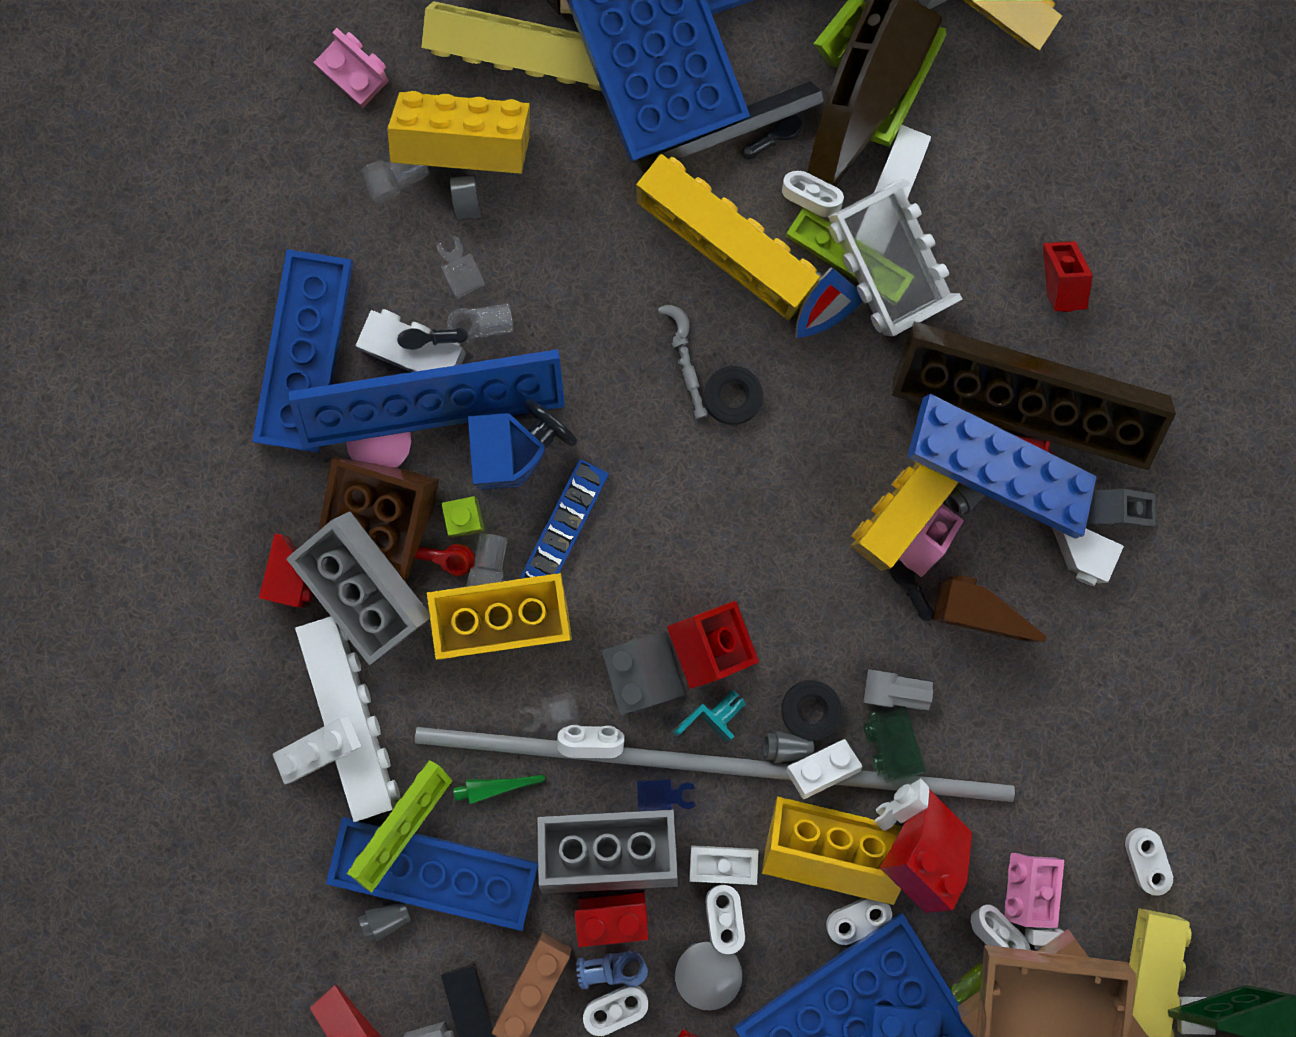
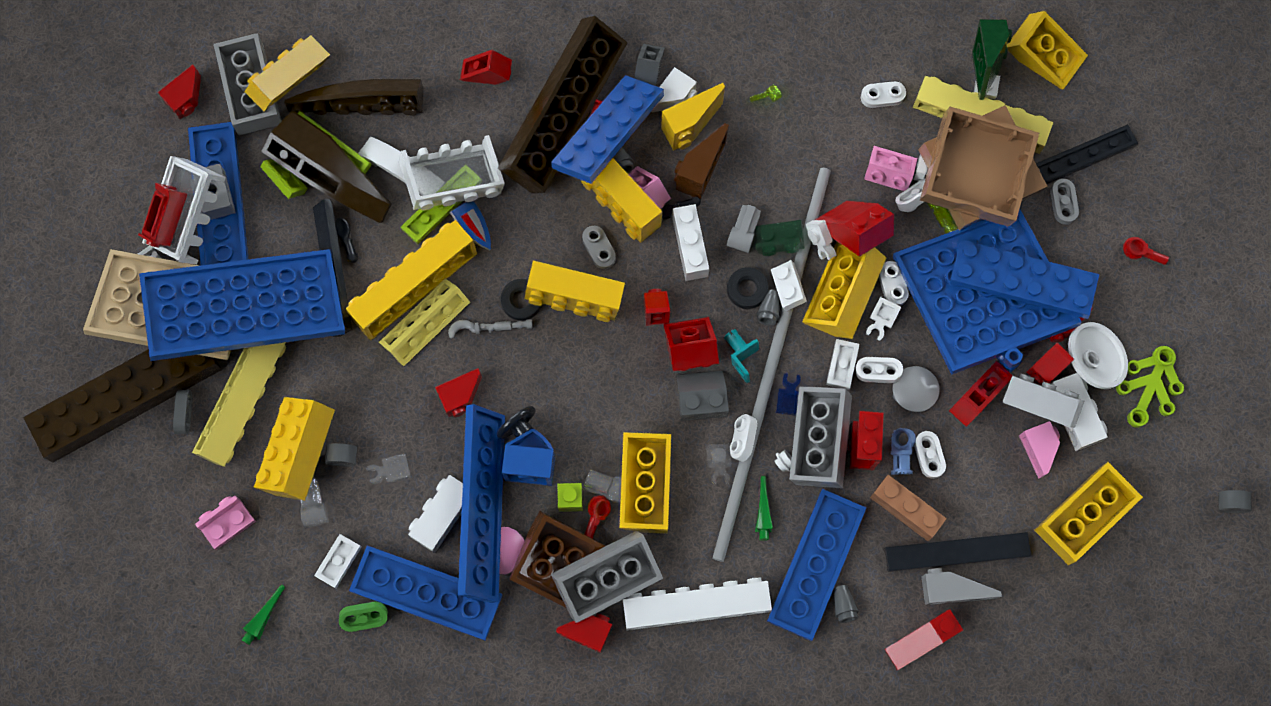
camera: 80 degrees left, 10 degrees down
white plate [272,716,361,784] -> none
lime plate [347,760,453,893] -> none
black piece [397,328,468,350] -> none
clear piece [447,303,514,343] -> none
tile [520,459,609,578] -> none
white plate [782,171,844,217] -> none
none -> green piece [242,585,285,645]
none -> dark brown wedge [284,79,424,115]
none -> white plate [314,534,361,589]
none -> bright green plate [339,602,388,632]
none -> light yellow fence [379,279,470,366]
none -> red slope [435,368,482,417]
none -> yellow brick [524,261,625,322]
none -> light grey plate [582,226,616,269]
none -> red slope [644,289,670,326]
none -> yellow slope [661,83,725,151]
none -> white brick [672,204,709,281]
none -> clear neon green hand [749,85,782,102]
none -> white plate [775,450,792,472]
none -> white plate [866,297,901,341]

